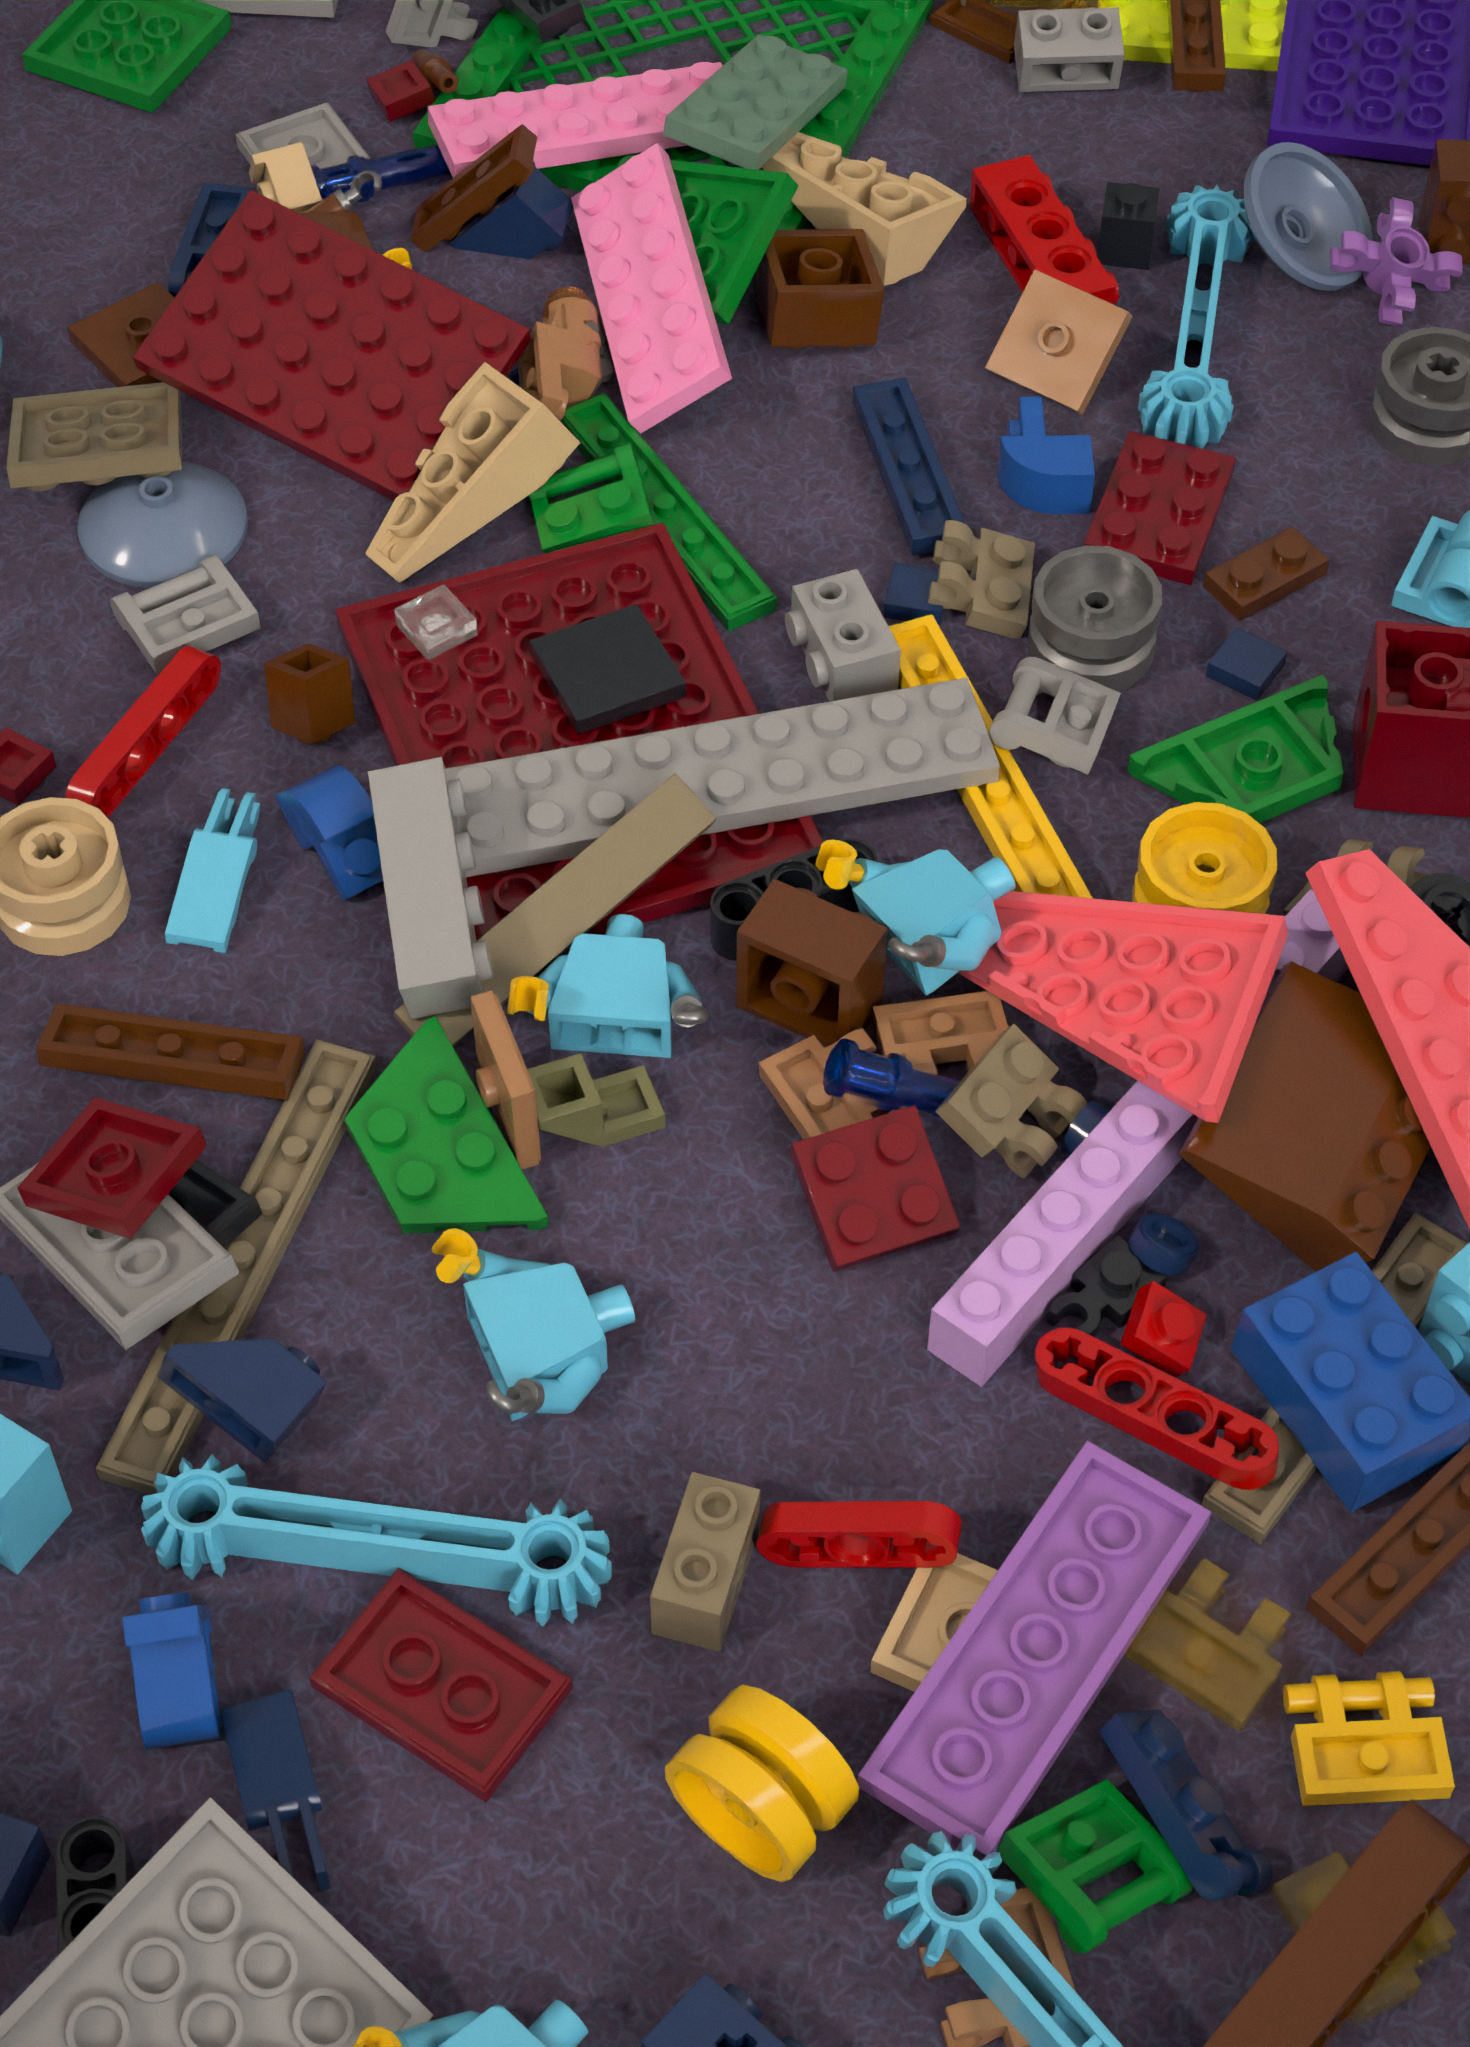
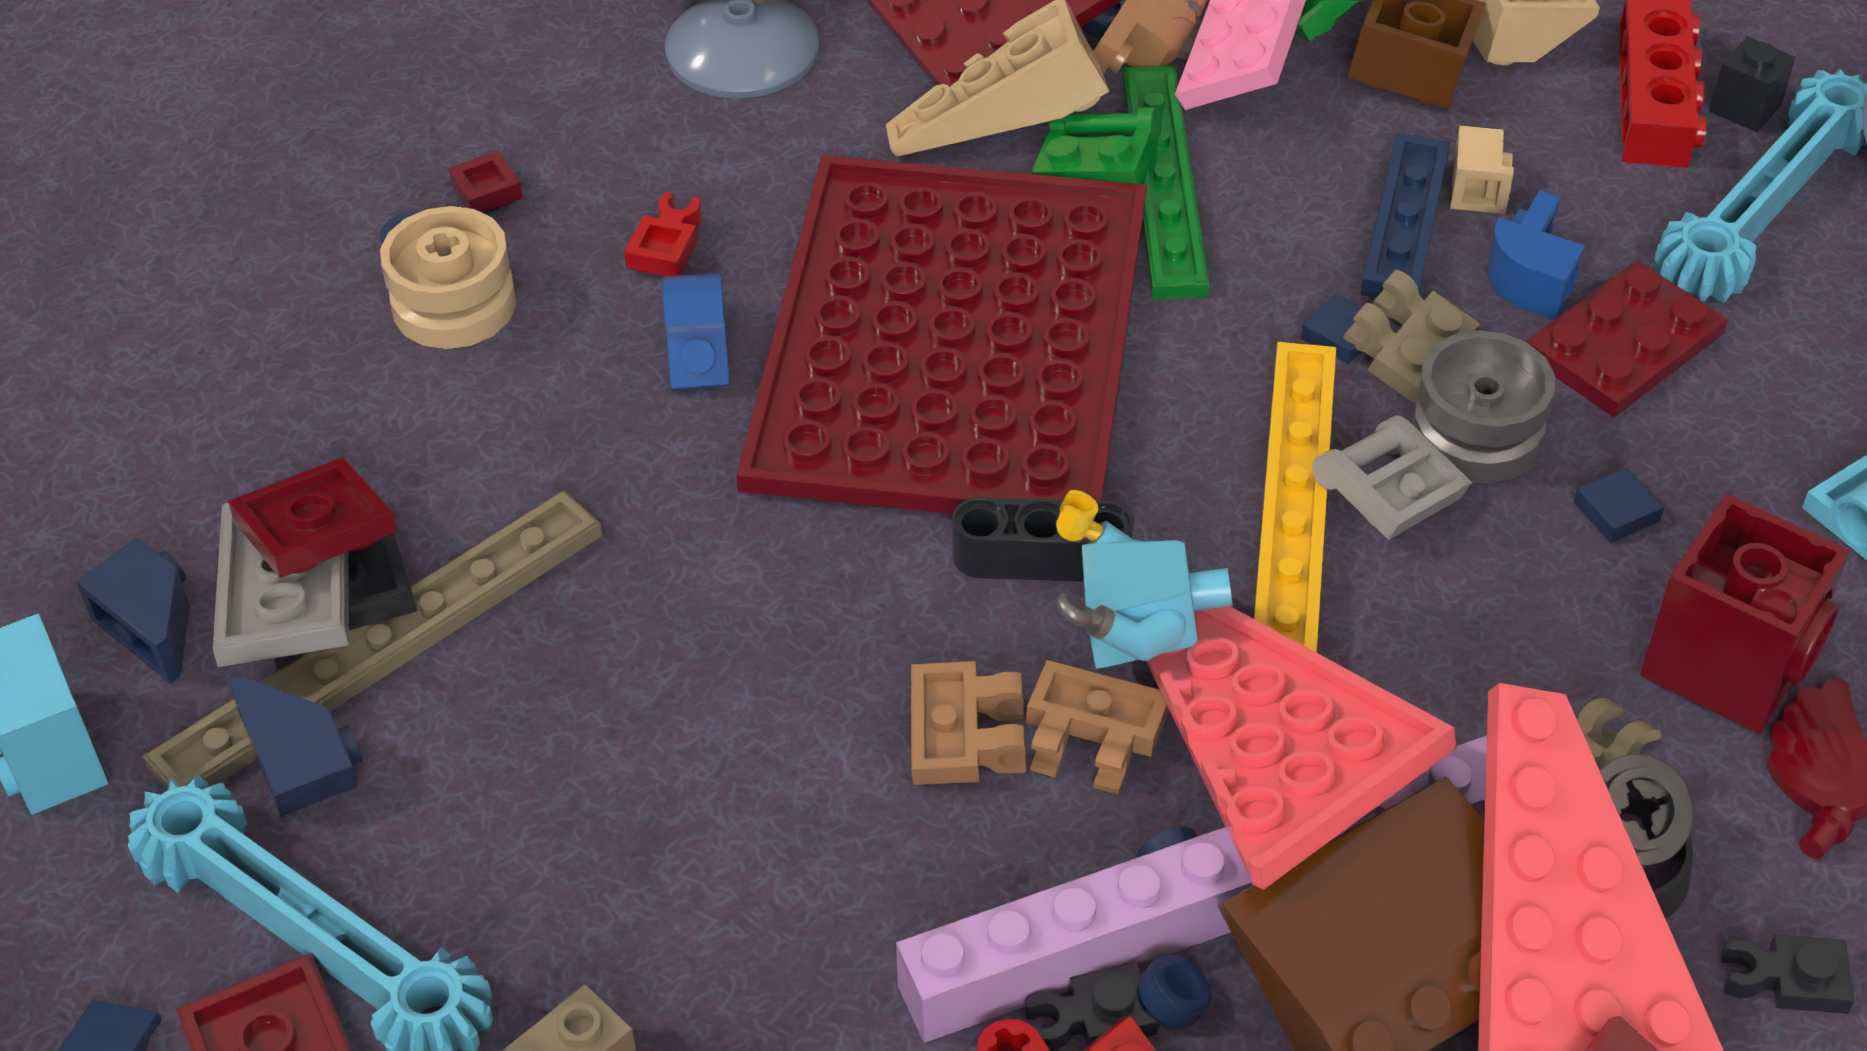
camera: 30 degrees right, 5 degrees down
reddish brown plate [36,1003,305,1100] -> none
red beam [65,645,221,818] -> none
light grey plate [110,555,261,673] -> none
blue pin [122,1592,221,1750] -> none
medium azure arm [165,788,260,953] -> none
reddish brown brick [264,643,355,744] -> none
green wing [344,1016,549,1234] -> none
light grey brick [368,757,493,1019] -> none
dark tan tile [393,773,717,1048] -> none
clear plate [394,584,477,660] -> none
medium azure torso [431,1228,635,1421] -> none
light grey plate [446,678,1000,877] -> none
medium nougat plate [470,990,541,1169] -> none
medium azure torso [507,914,709,1058] -> none
olive slope [527,1053,666,1147] -> none
black tile [529,604,686,735] -> none
reddish brown brick [736,879,888,1047] -> none
light grey brick [785,569,901,702] -> none
dark red plate [789,1105,961,1272] -> none
clear blue pin [823,1038,960,1118] -> none
dark tan plate [935,1024,1088,1178] -> none
medium nougat plate [985,269,1133,415] -> none
green wing [1127,674,1344,823] -> none
yellow wheel [1132,802,1277,914] -> none
reddish brown plate [1203,526,1330,621] -> none
none -> red plate [624,192,702,277]
none -> tan brick [1450,126,1514,214]

